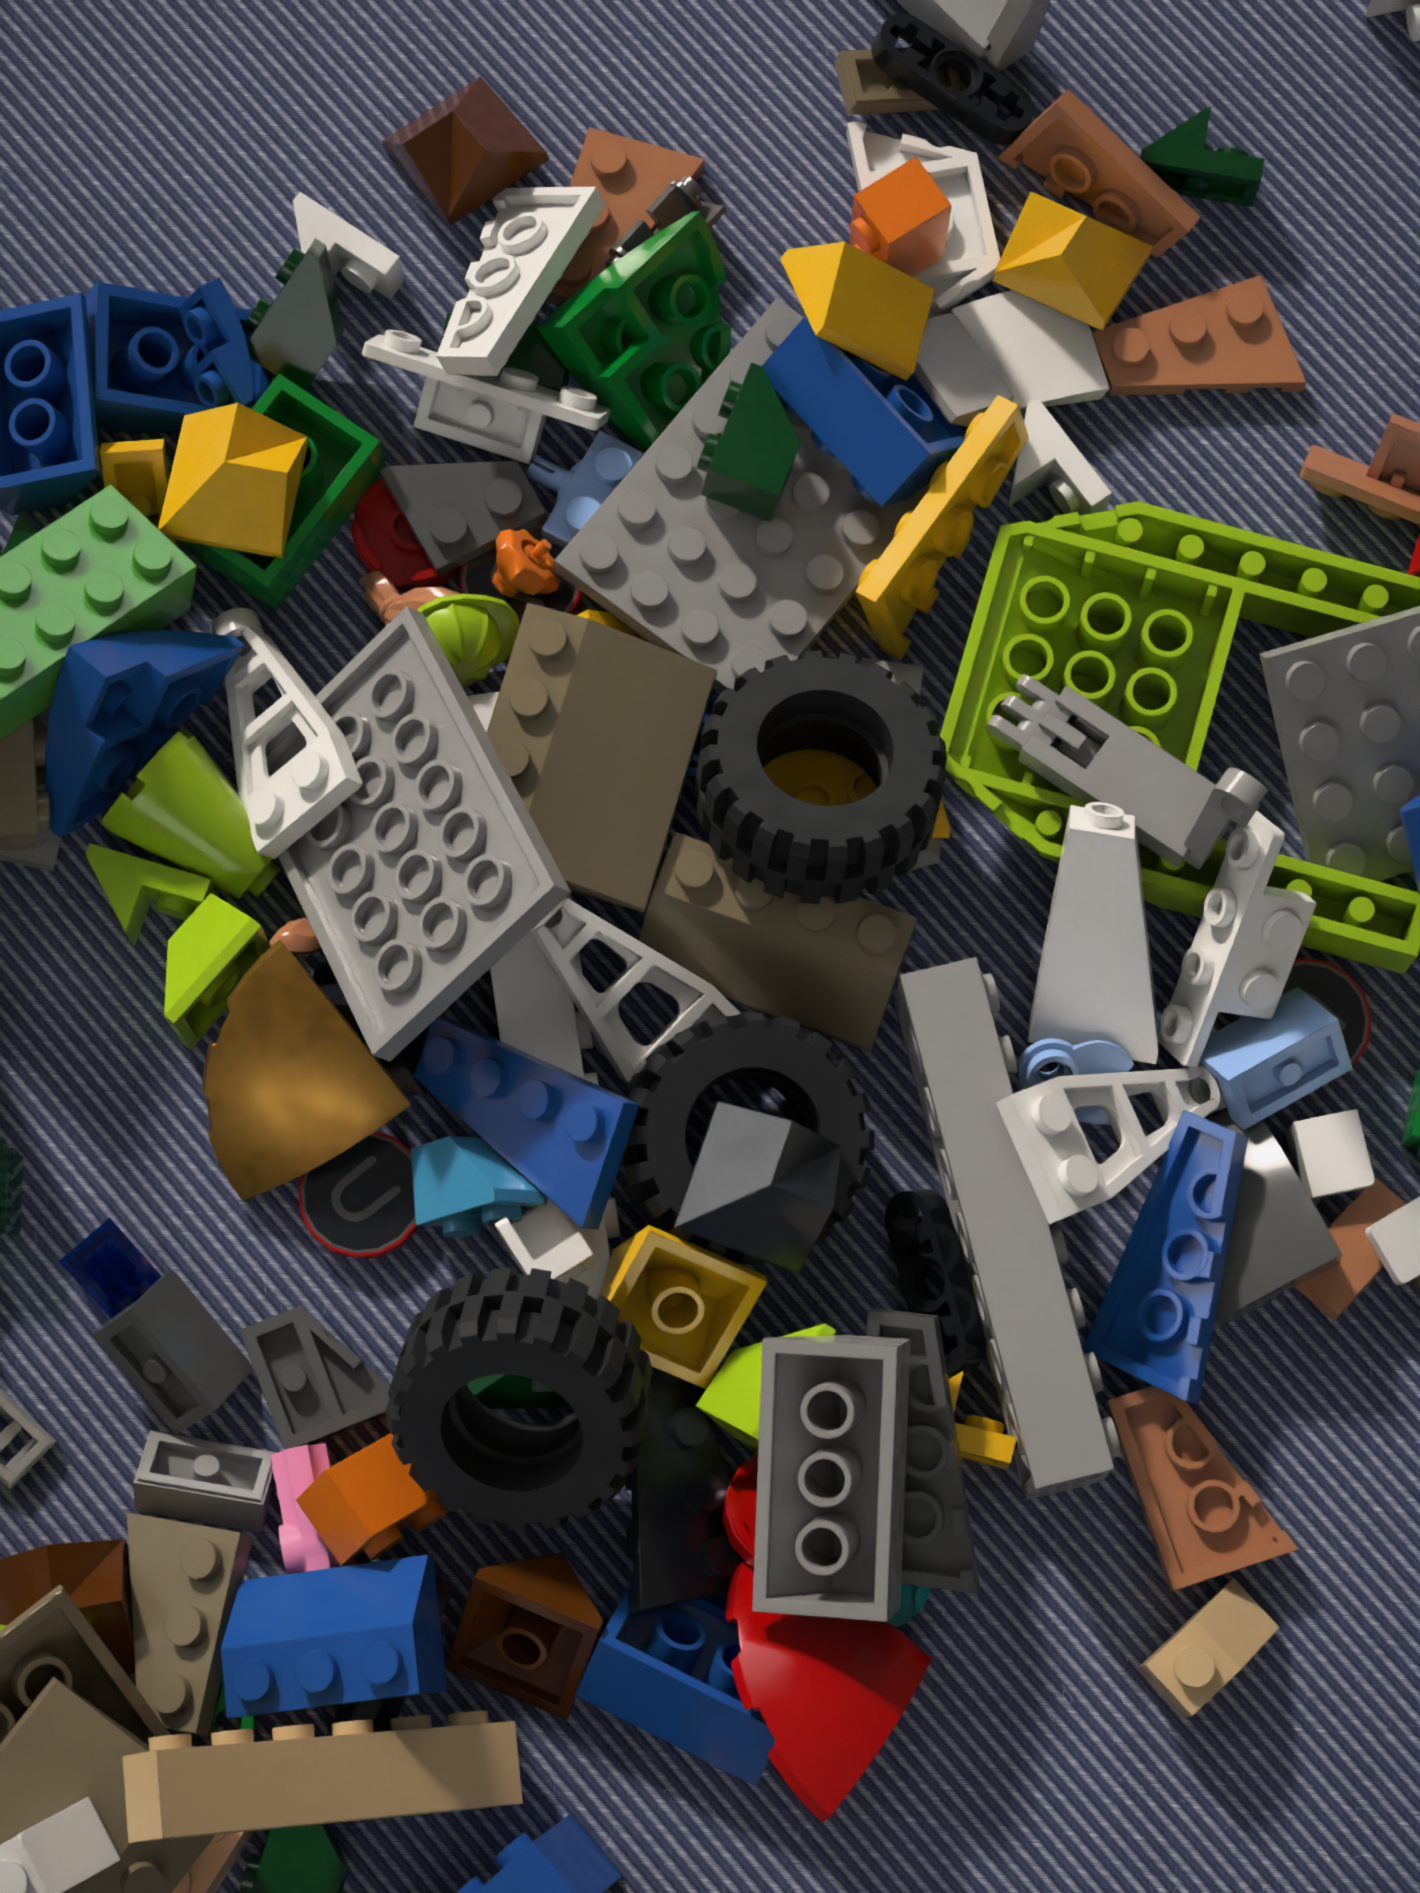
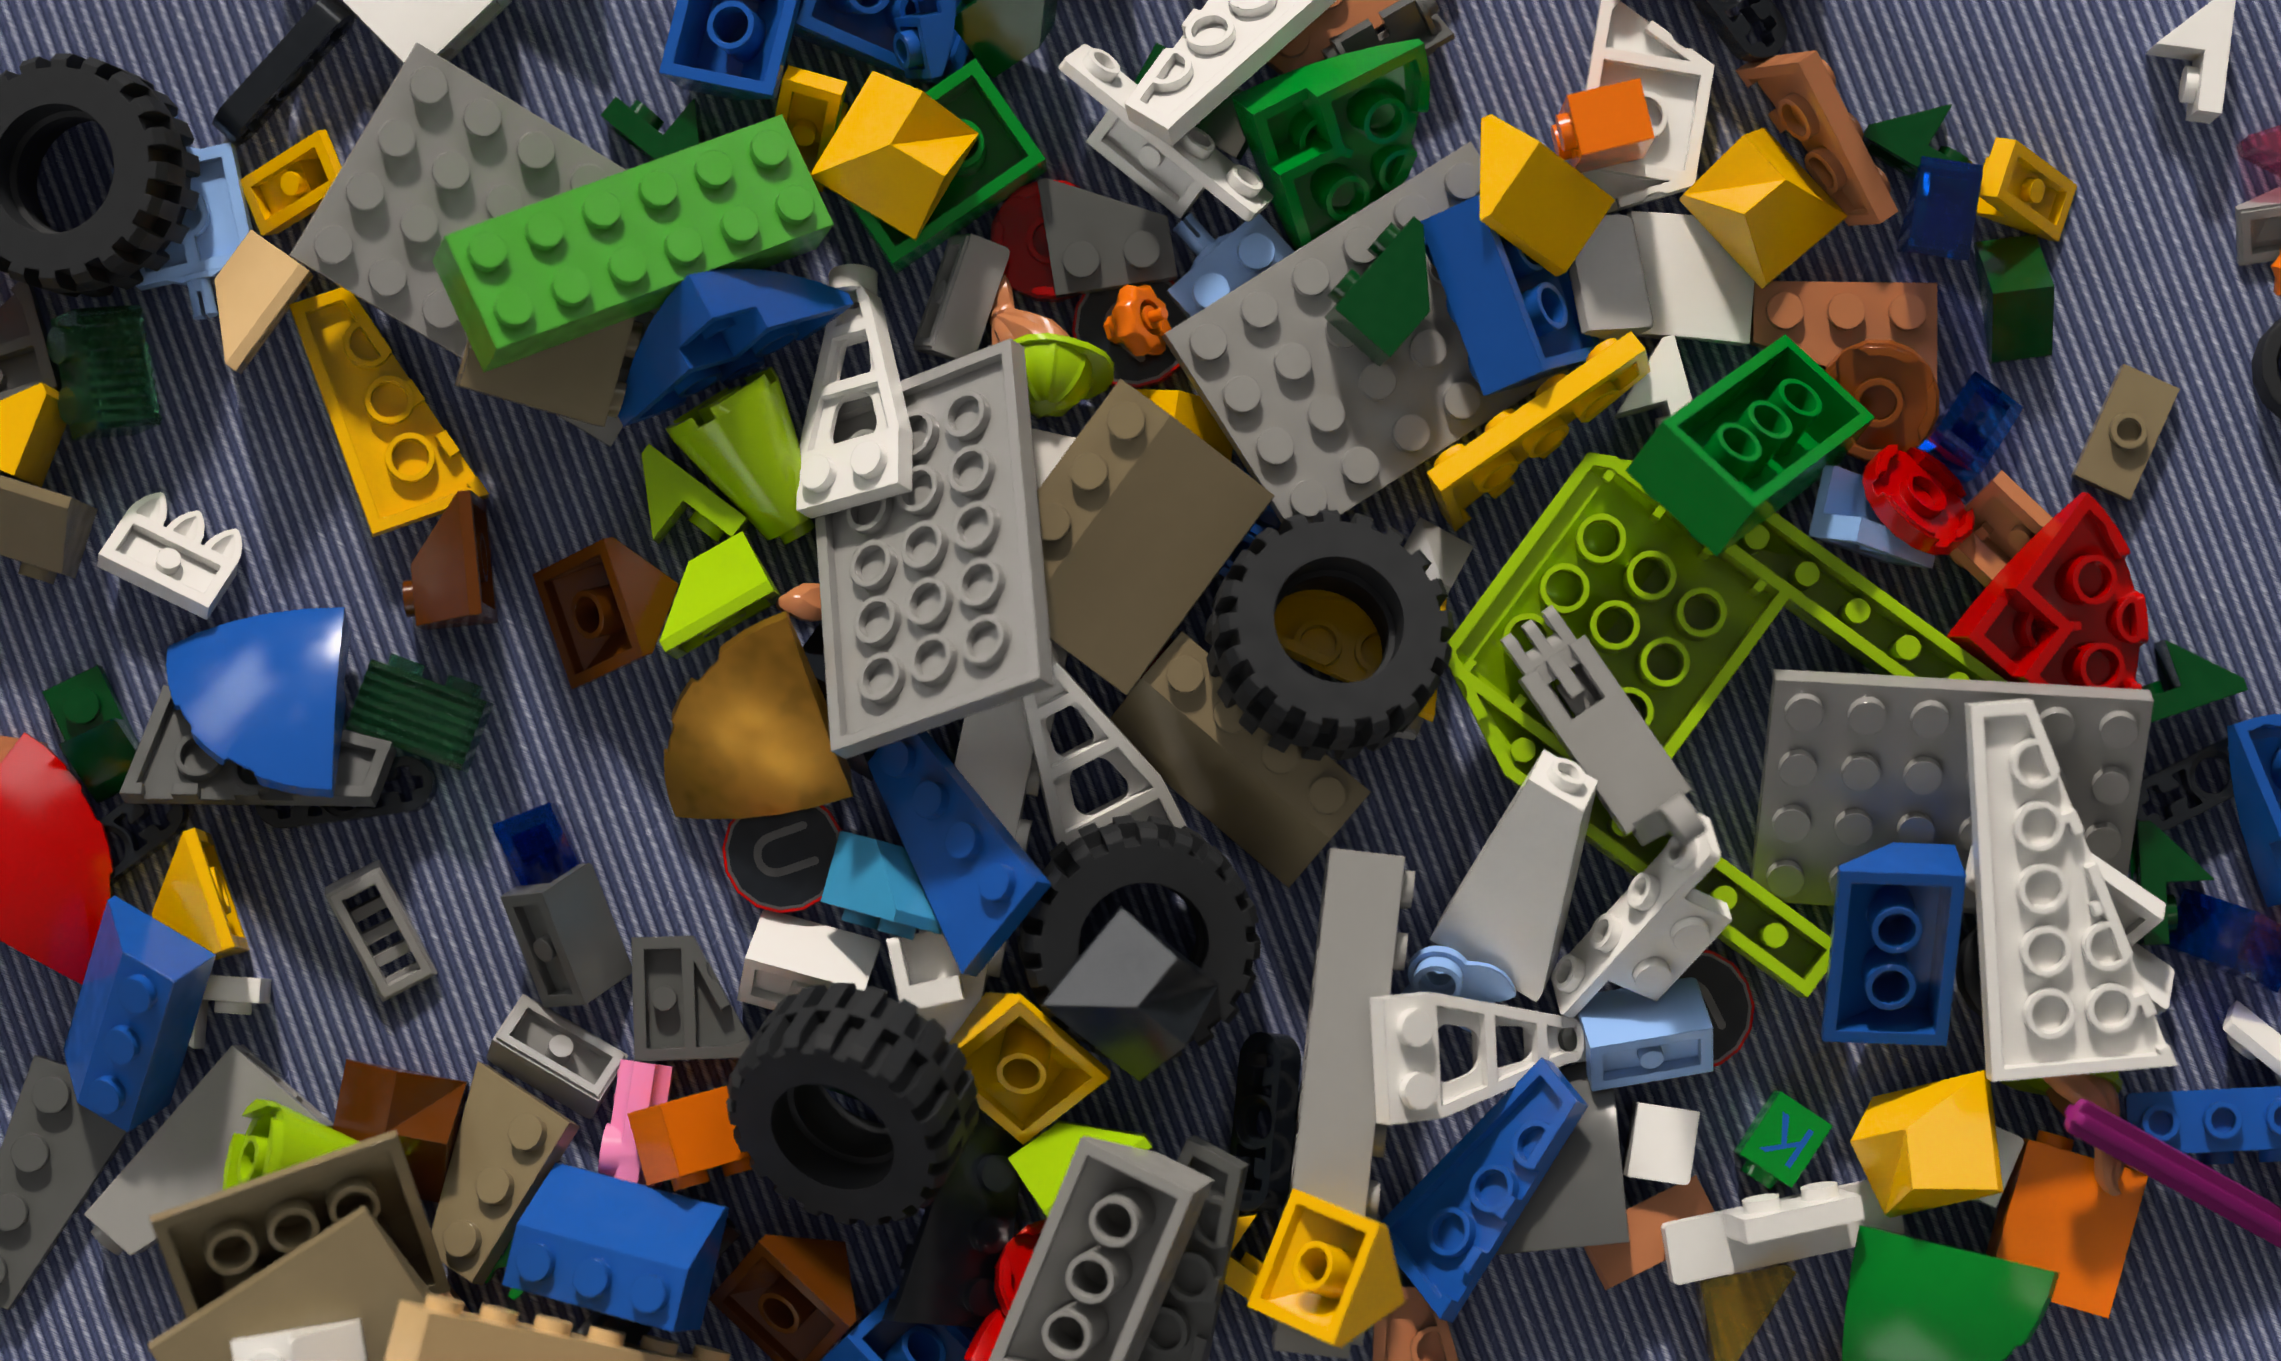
camera: 25 degrees right, 10 degrees up
none -> reddish brown slope [532,537,679,690]
none -> white panel [737,910,881,1010]
none -> light grey slope [913,234,1010,360]
none -> yellow slope [1247,1188,1405,1348]
none -> green brick [1625,334,1875,556]
none -> light blue panel [1808,465,1935,569]
none -> dark orange tile [1825,340,1940,462]
none -> red tile [1862,444,1975,555]
none -> clear blue slope [1897,156,1983,261]
none -> clear blue slope [1917,371,2024,484]
none -> yellow slope [1969,137,2077,242]
none -> dark green slope [1973,234,2055,364]

